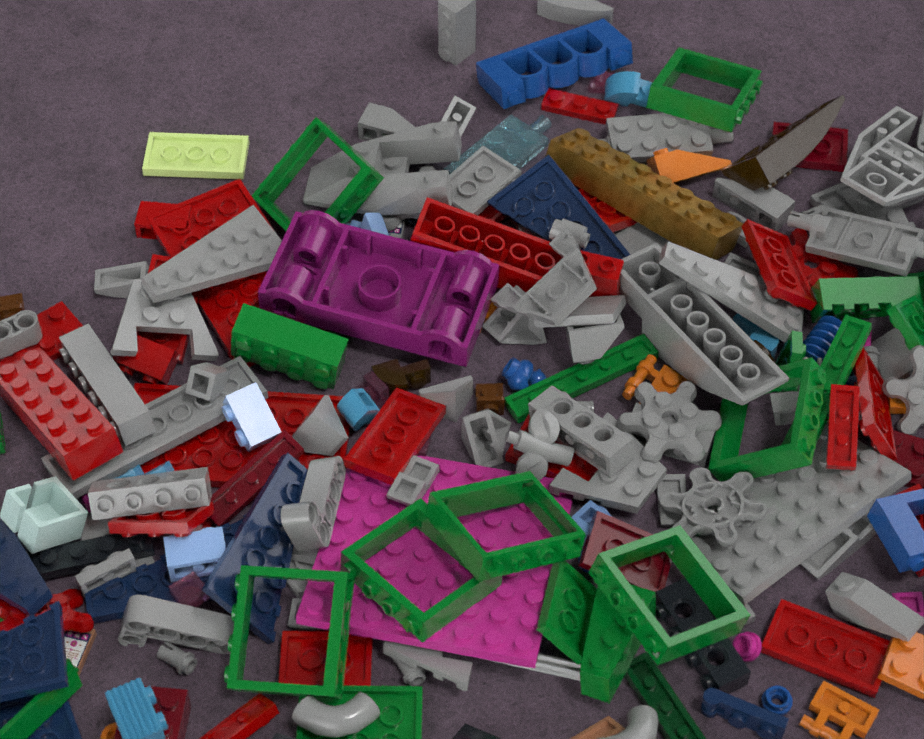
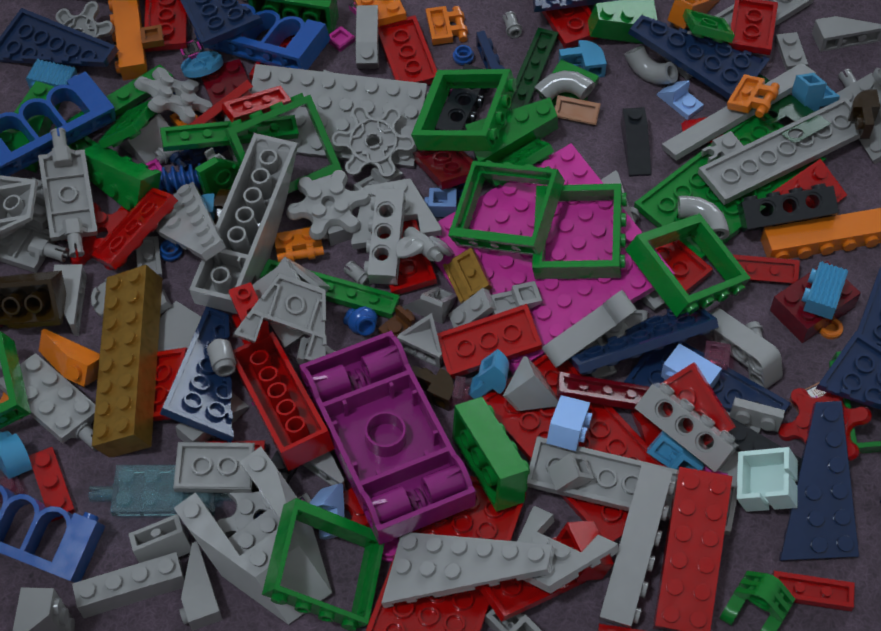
camera: 130 degrees left, 5 degrees up
none -> light grey brick [72,552,185,618]
none -> pearl gold plate [443,247,493,304]
none -> light grey plate [448,288,496,328]

